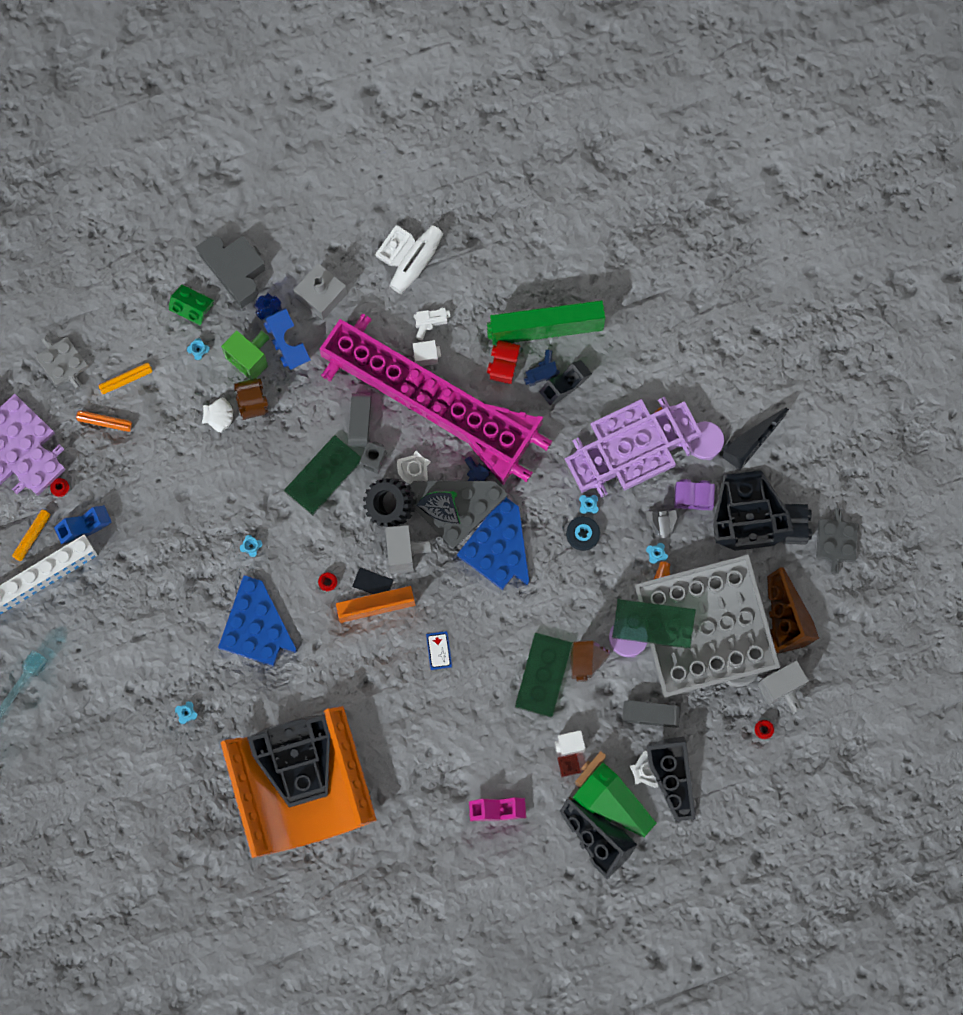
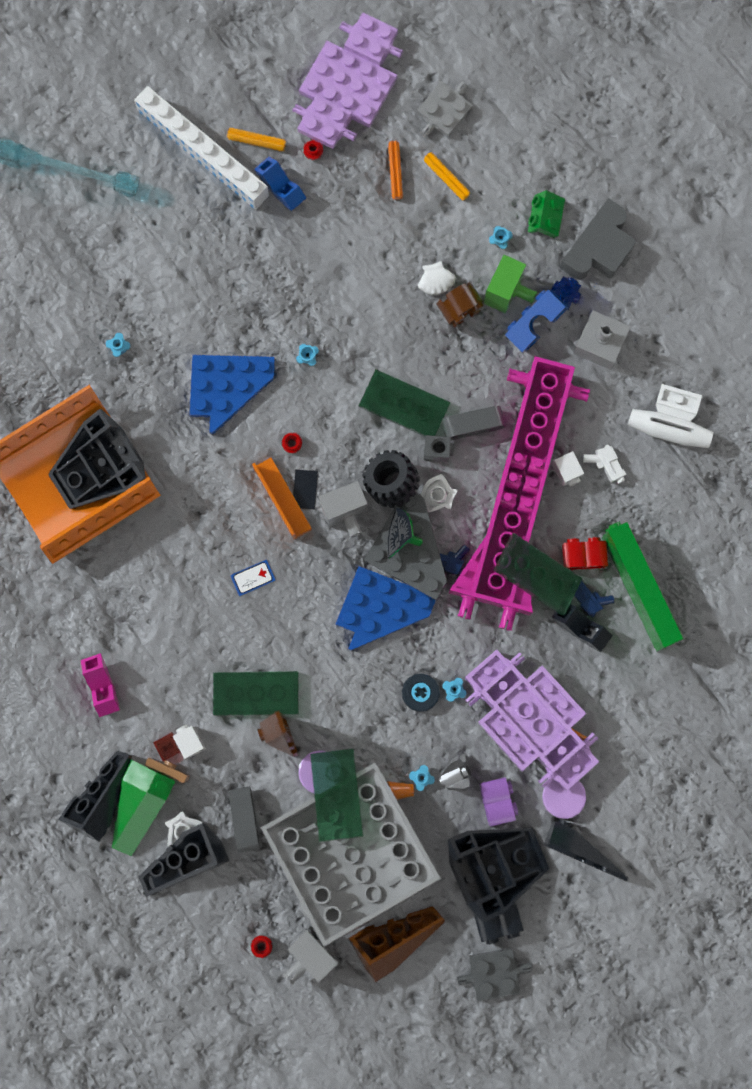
camera: 75 degrees right, 5 degrees up
none -> clear green tile [493,533,582,615]

